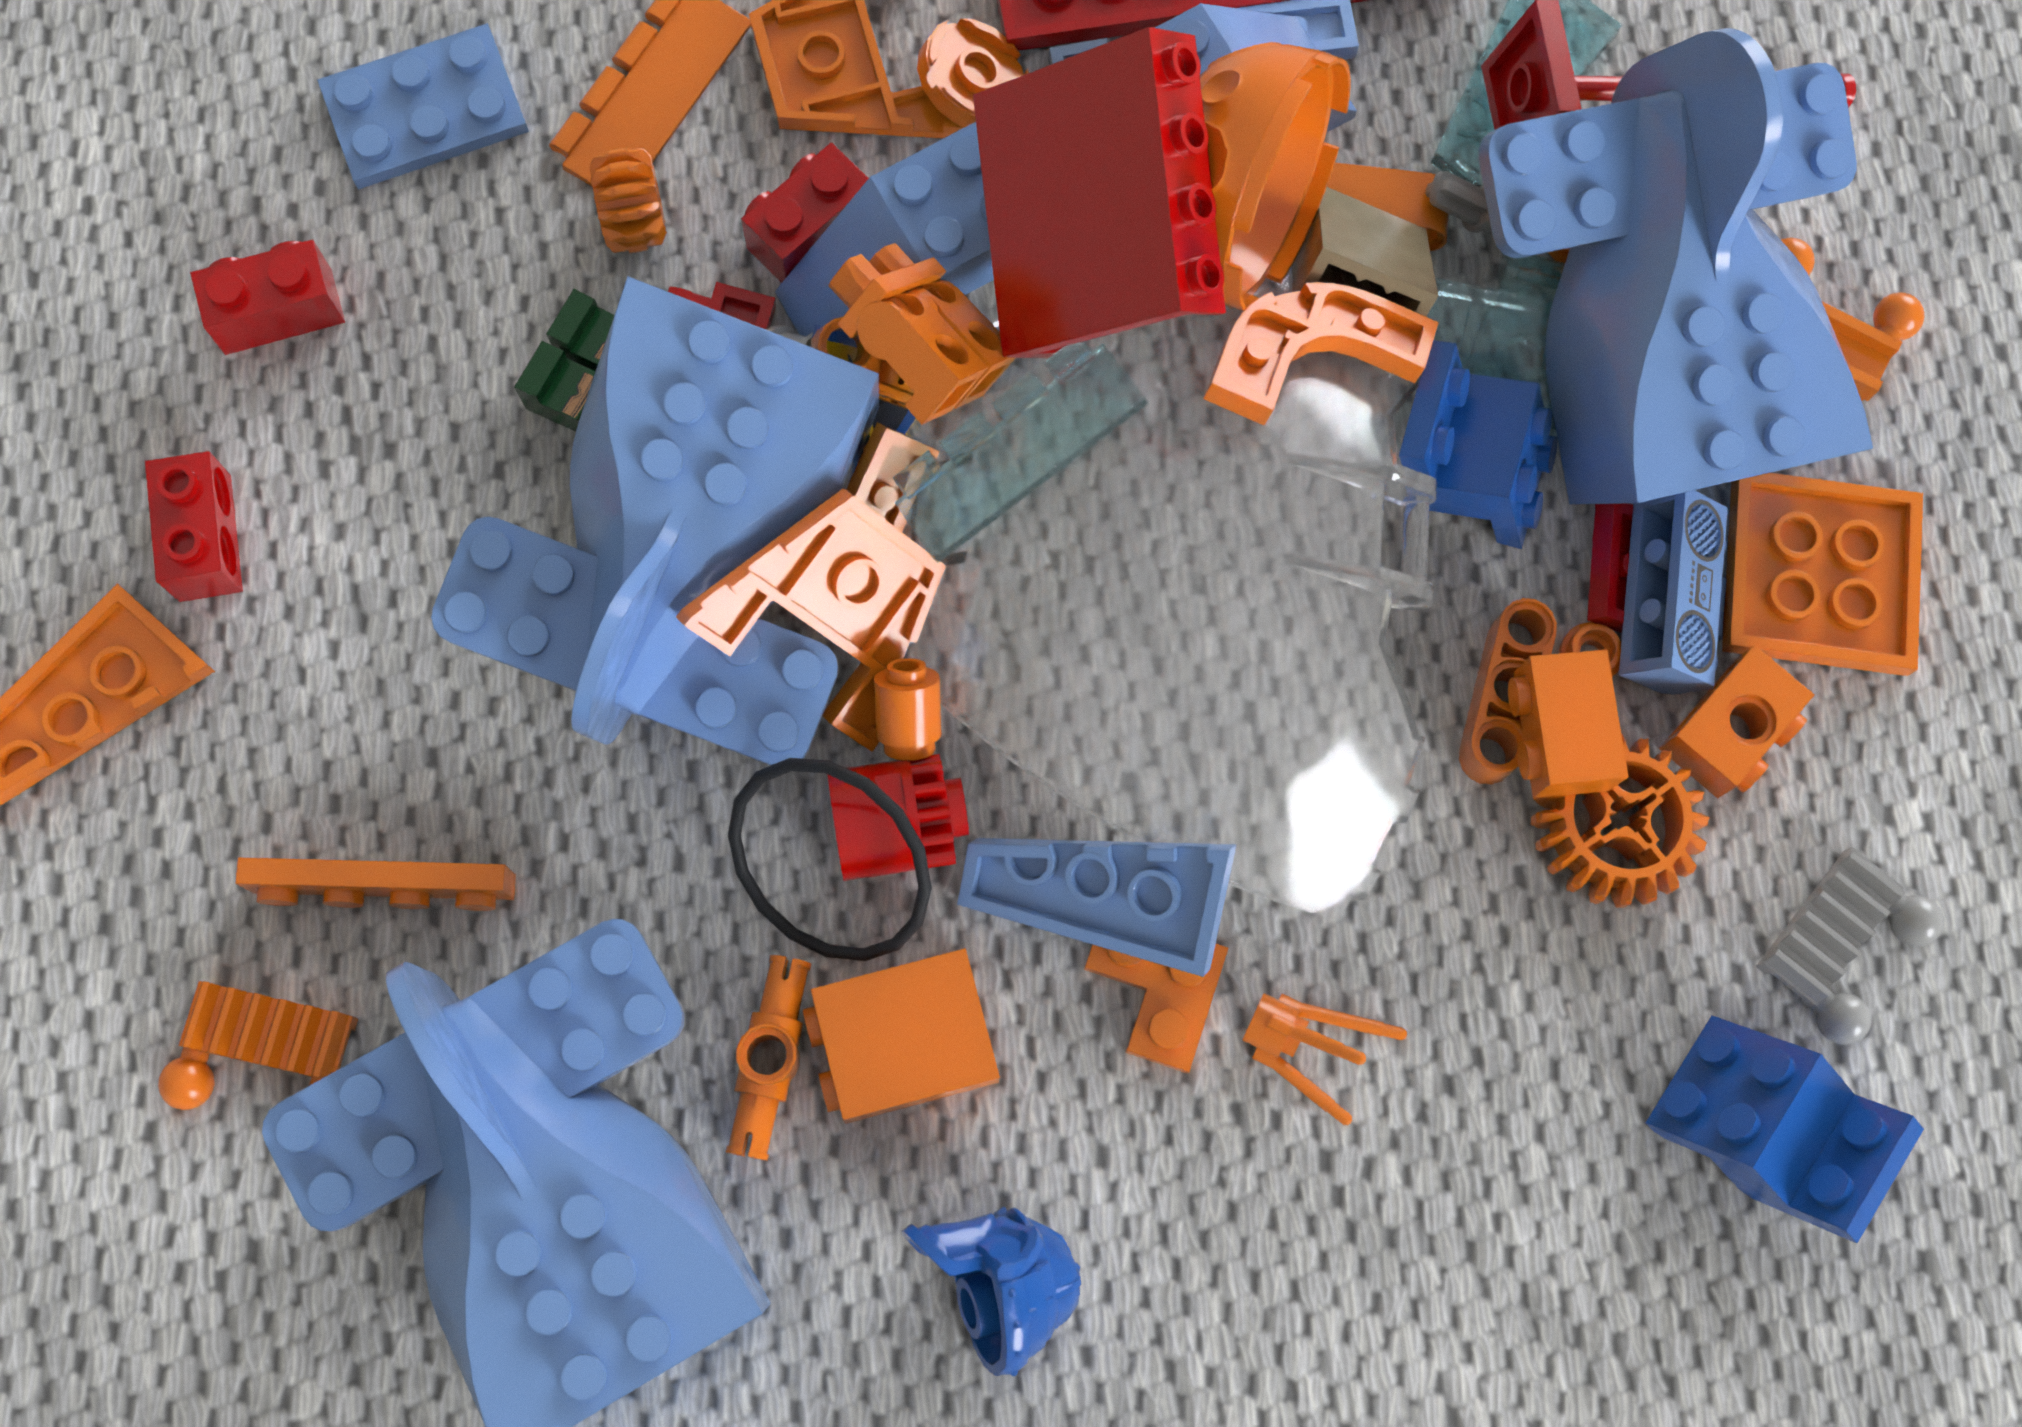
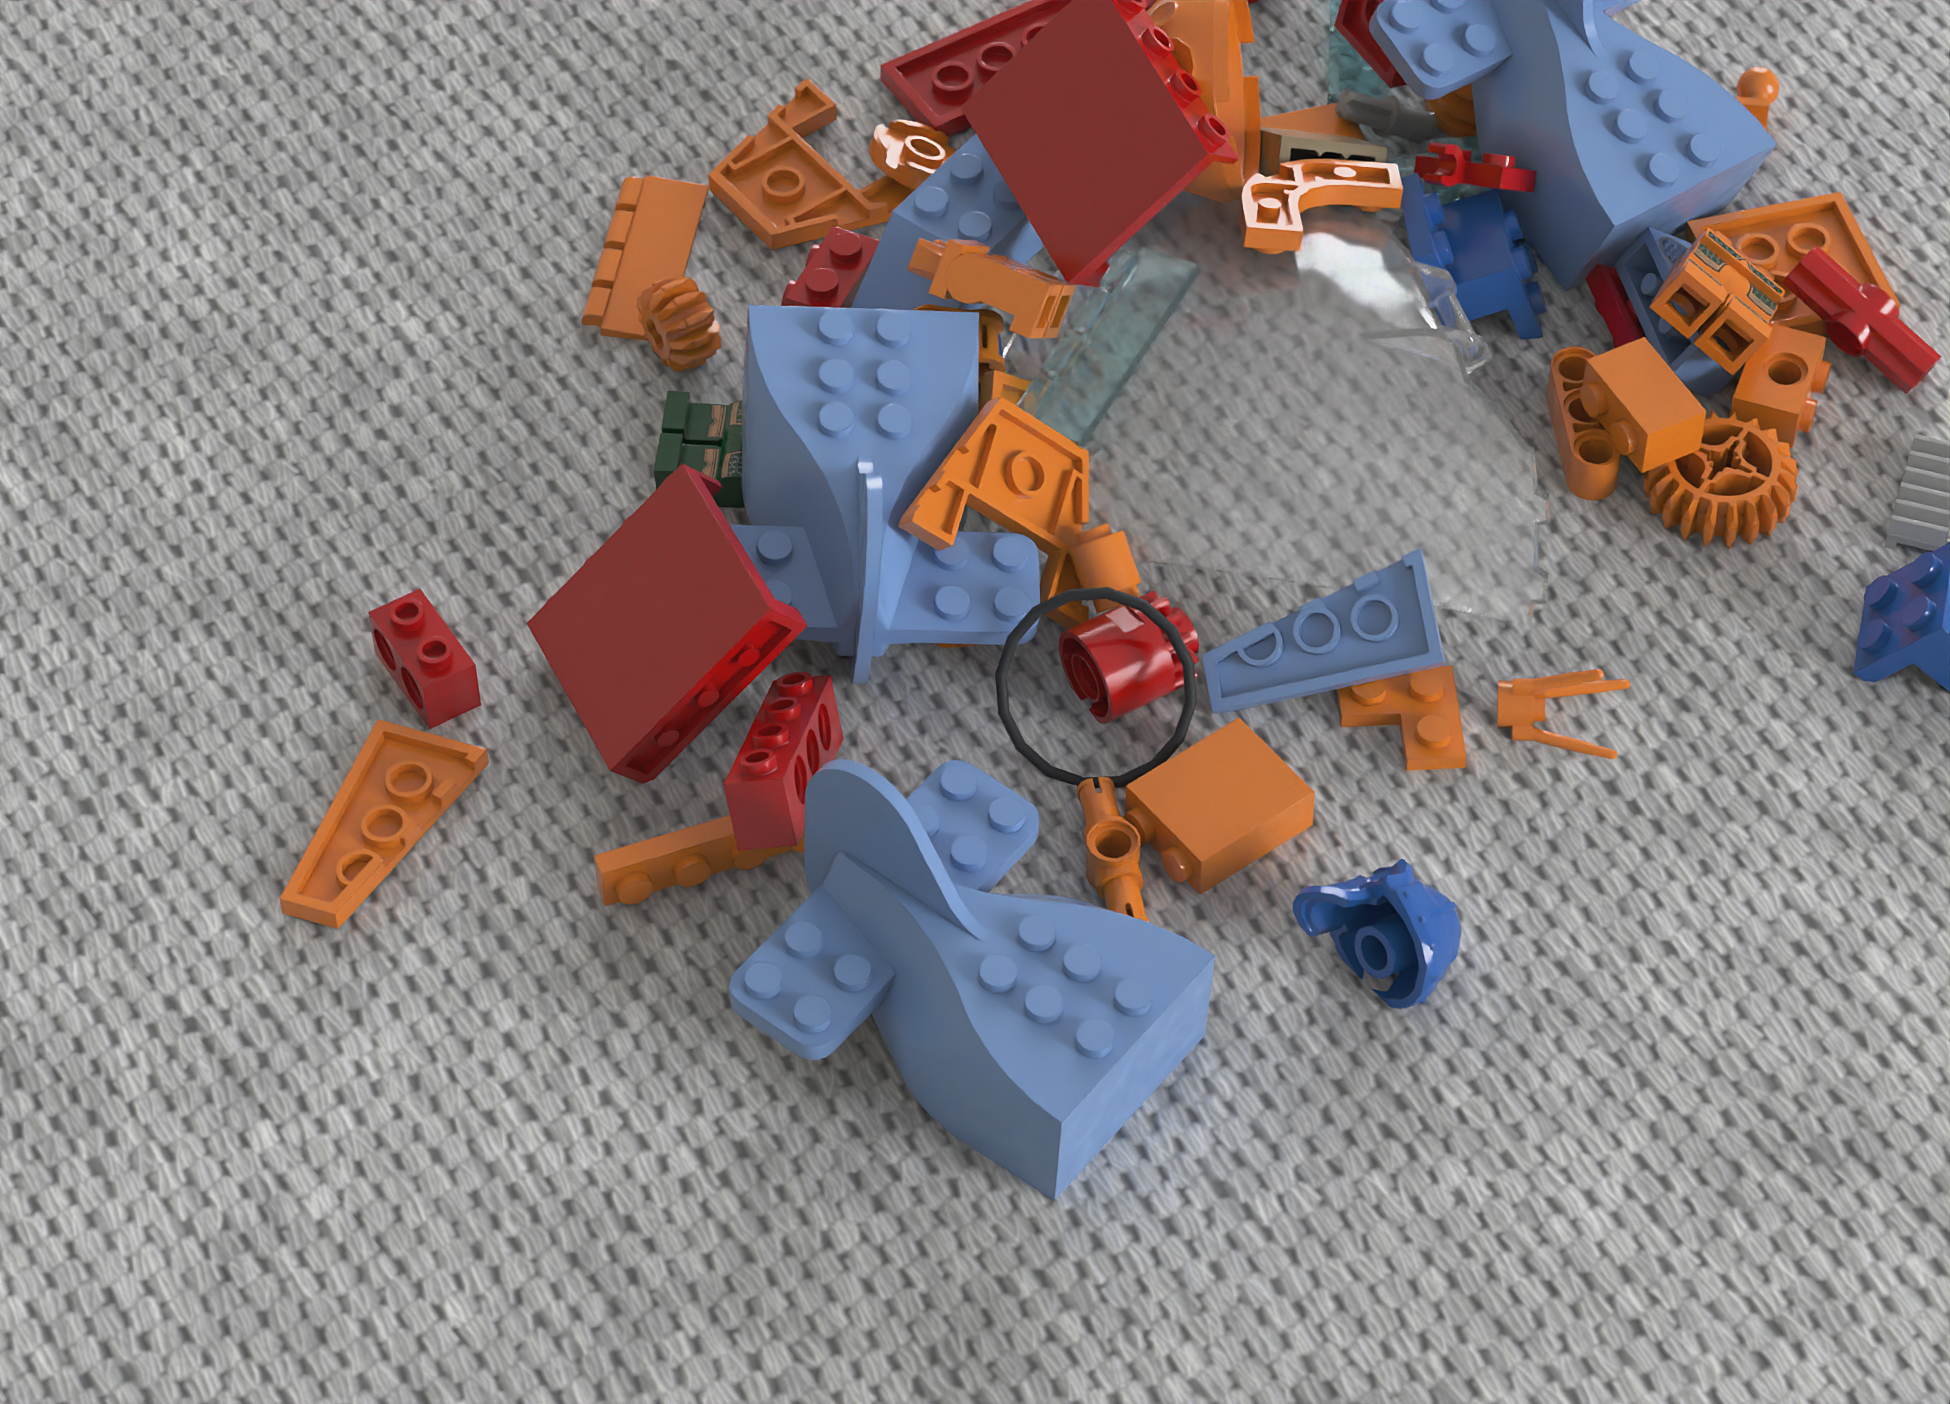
camera: 15 degrees left, 25 degrees down
orange gear [158,981,358,1110] -> none
red brick [190,239,345,355] -> none
medium blue plate [317,23,529,190] -> none
none -> red panel [526,464,808,784]
none -> red brick [723,671,844,851]
none -> red plate [1414,142,1537,193]
none -> orange hips [1649,228,1785,375]
none -> red piece [1782,246,1942,395]

